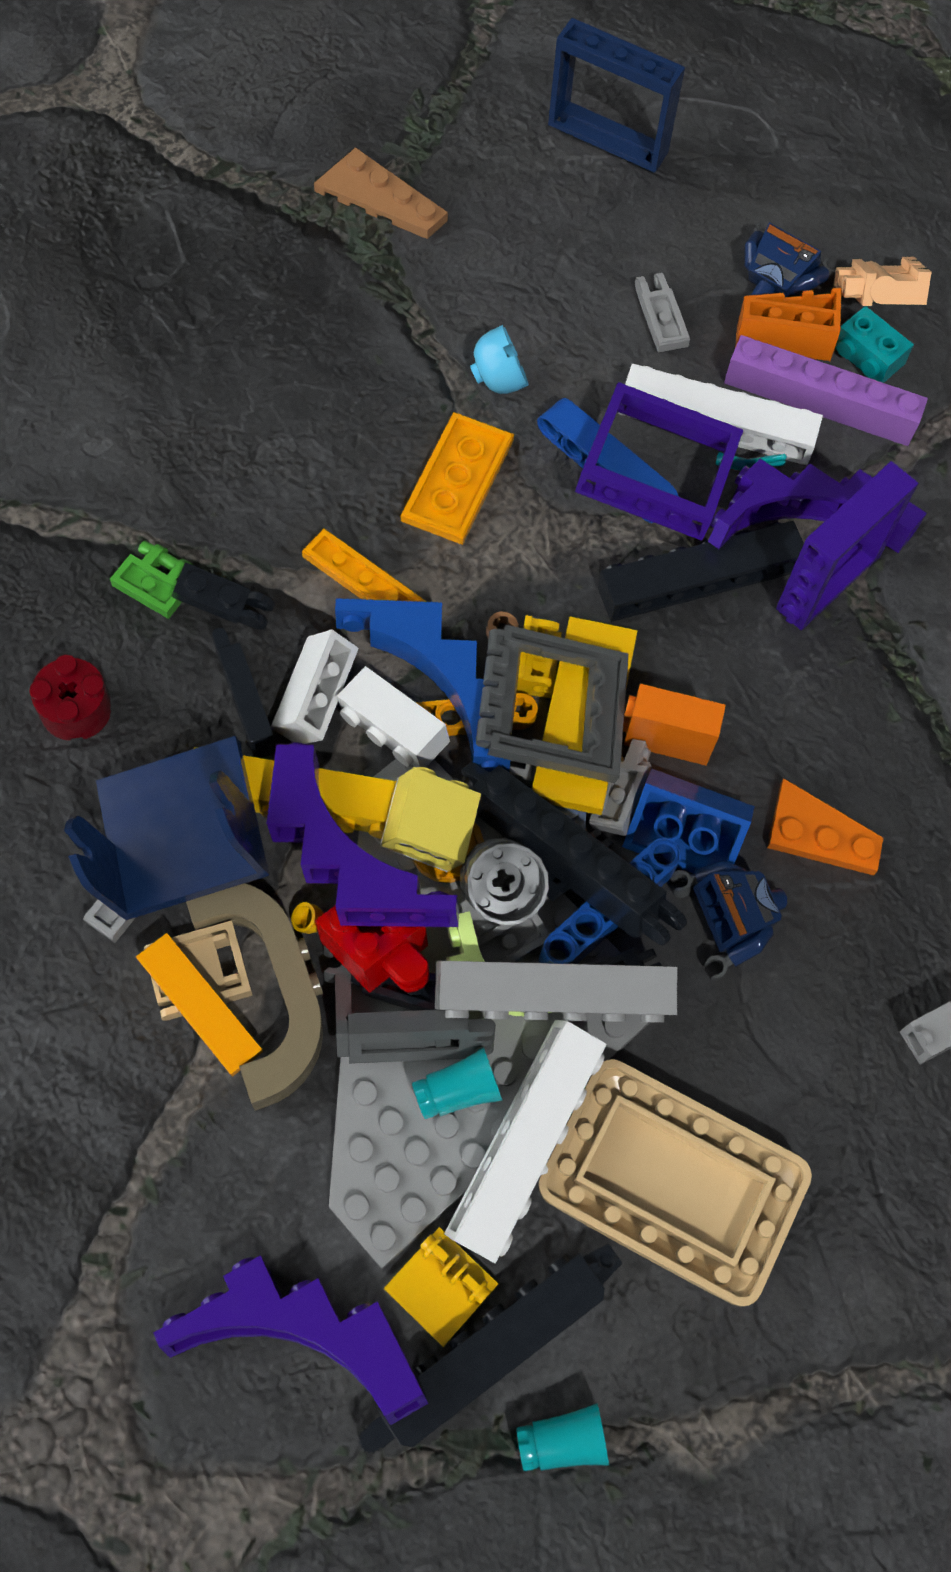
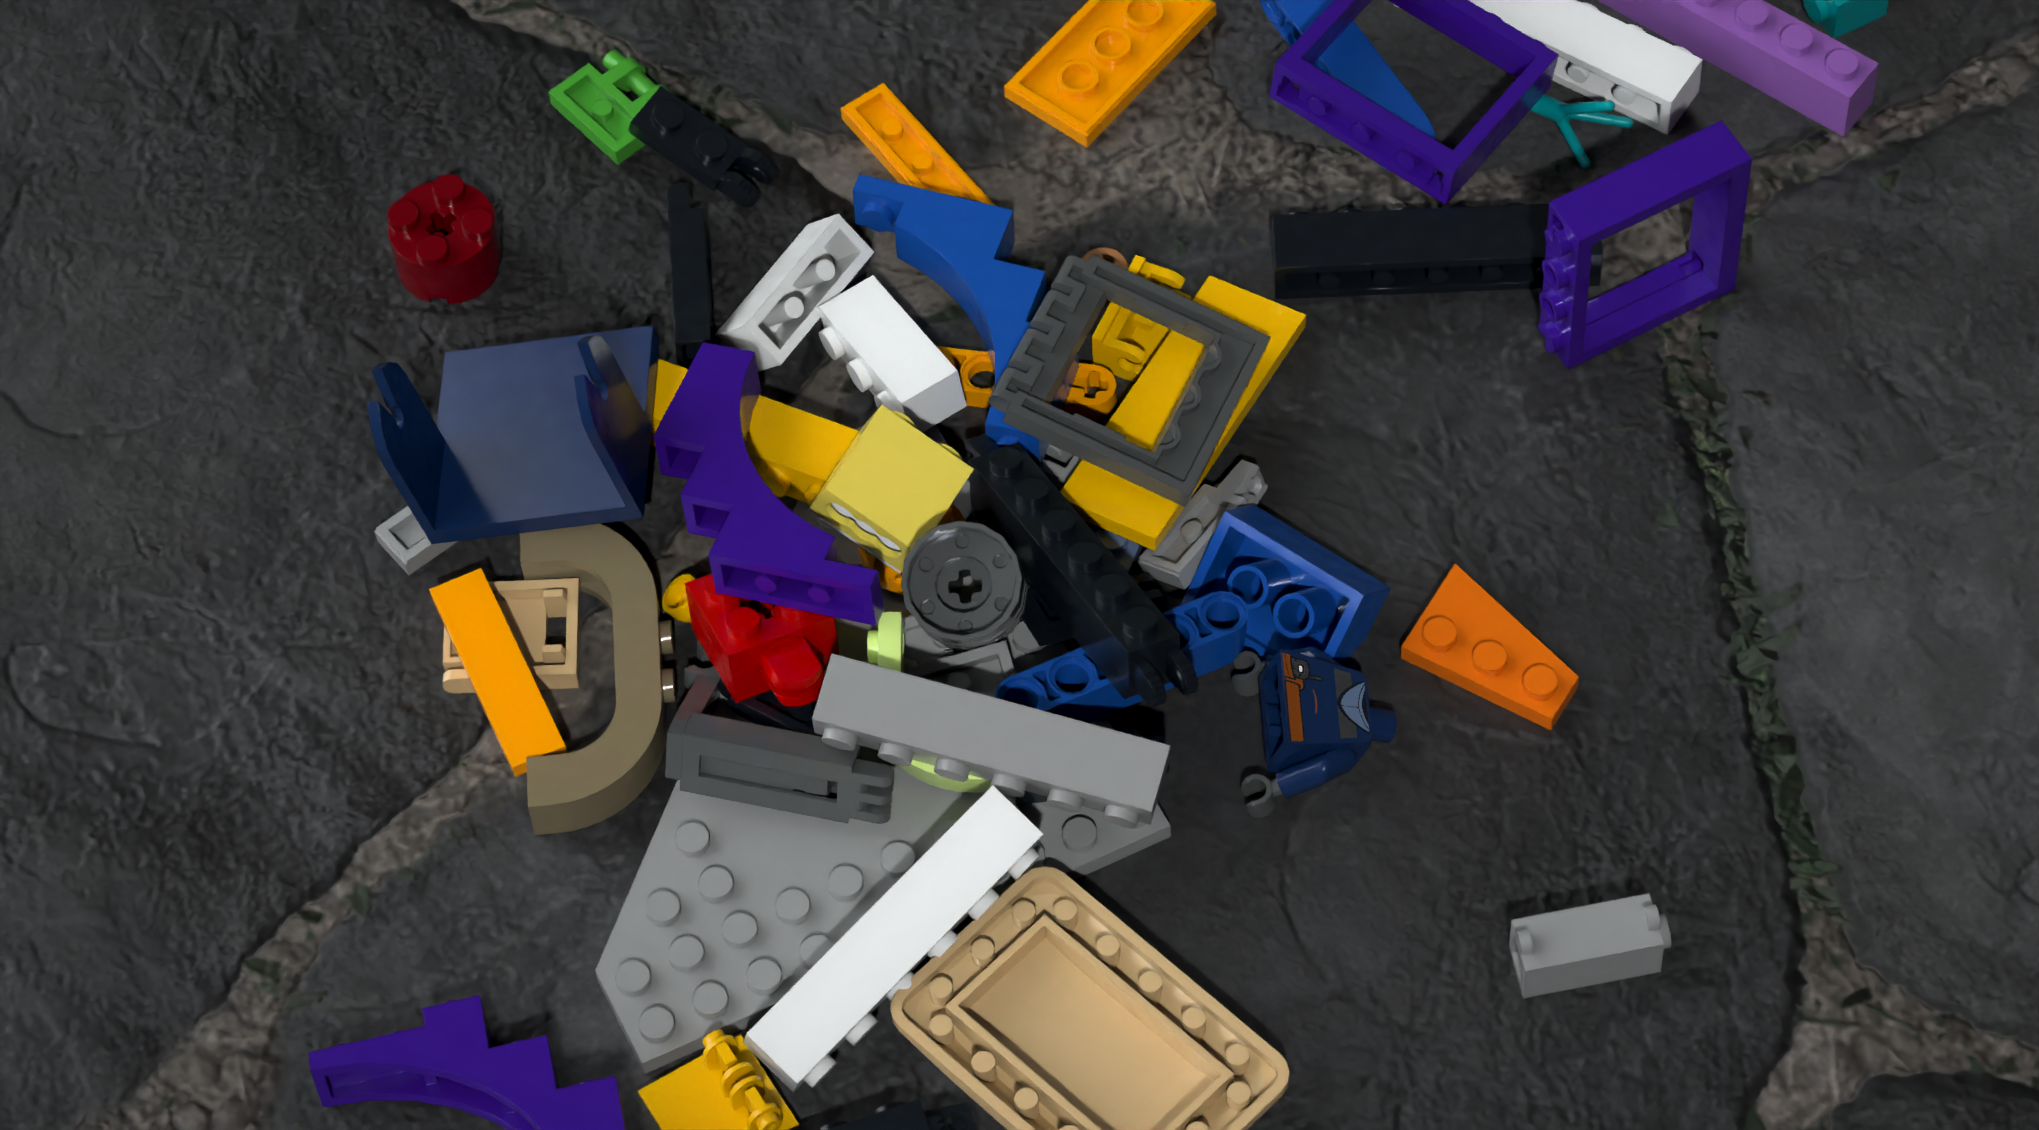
camera: 25 degrees right, 10 degrees down
teal plant [412,1048,502,1119] -> none
orange brick [623,684,726,766] -> none
dark purple arch [708,459,927,553] -> none

